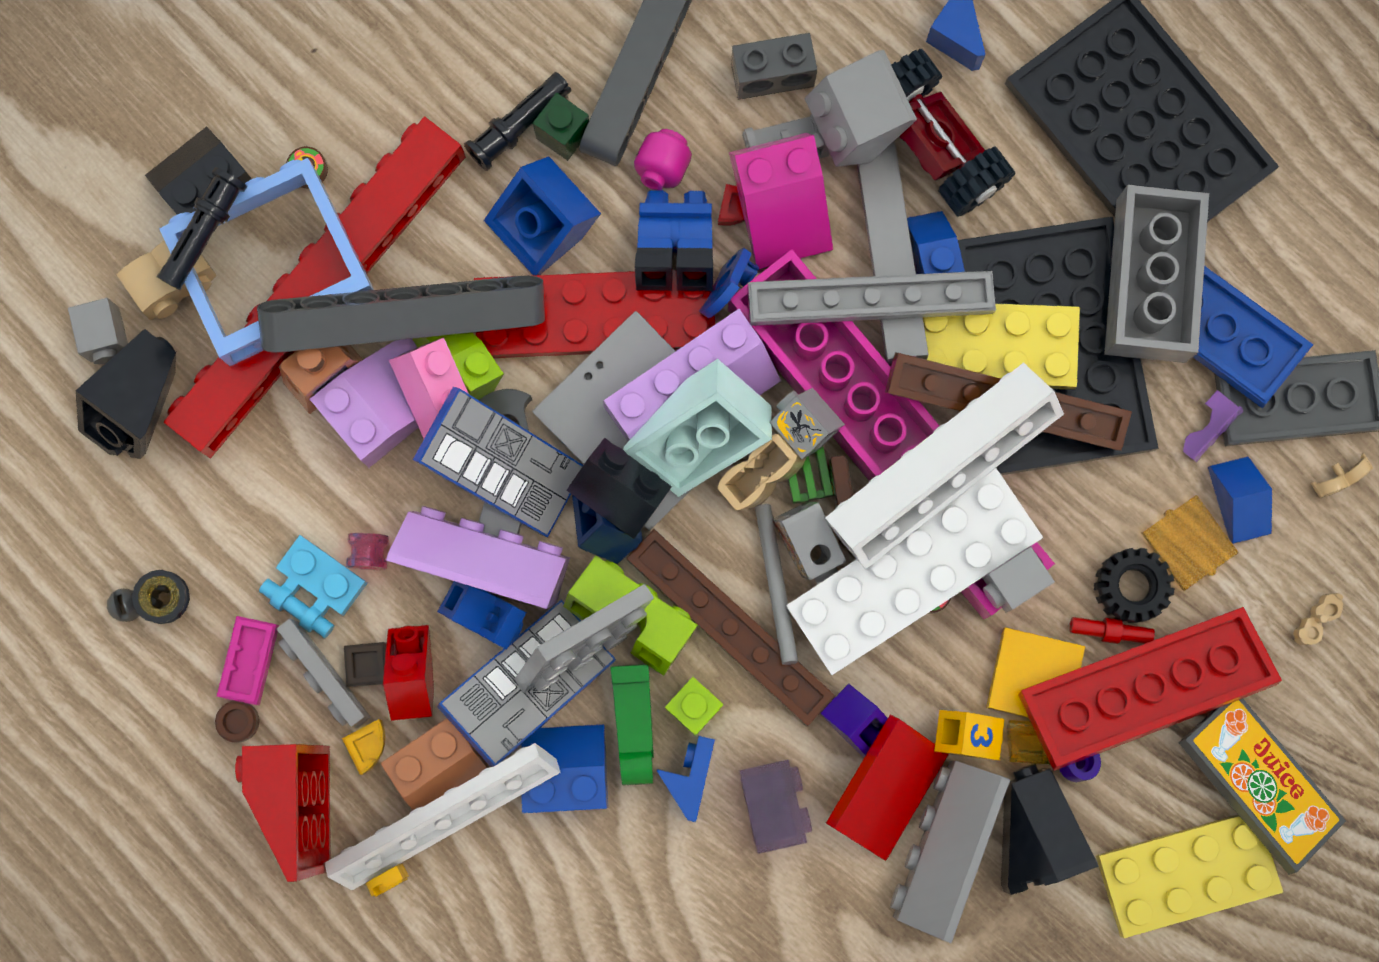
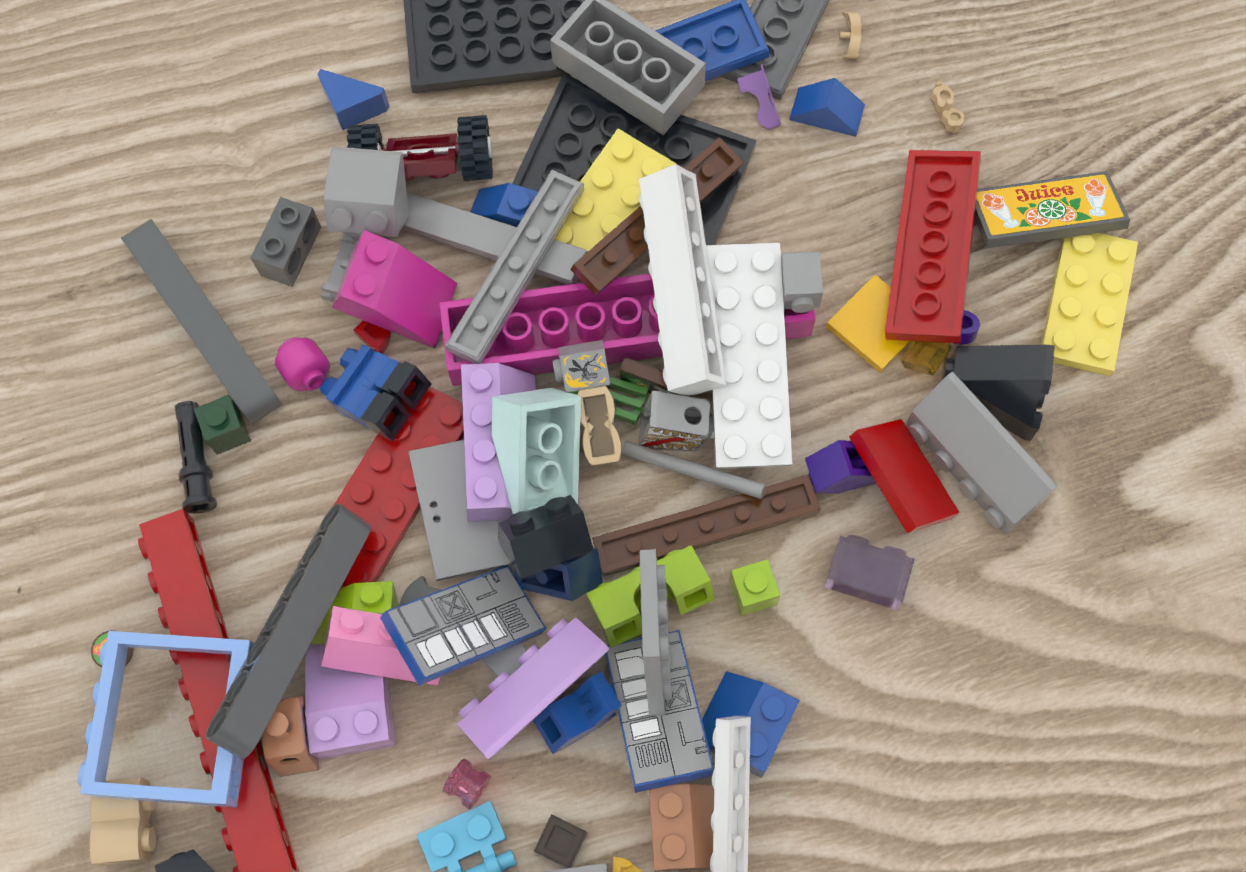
camera: 55 degrees left, 10 degrees down
black slope [145,126,251,215] -> none
black pin [157,167,248,290] -> none
red slope [383,625,434,721] -> none
blue slope [484,156,601,275] -> none
green leg [610,665,654,786] -> none
blue slope [657,736,715,822] -> none
blue piece [699,248,759,318] -> none
yellow brick [934,710,1004,760] -> none
red bar [1069,617,1155,644] -> none
black tyre [1094,548,1175,623] -> none
clear yellow piece [1142,495,1239,591] -> none

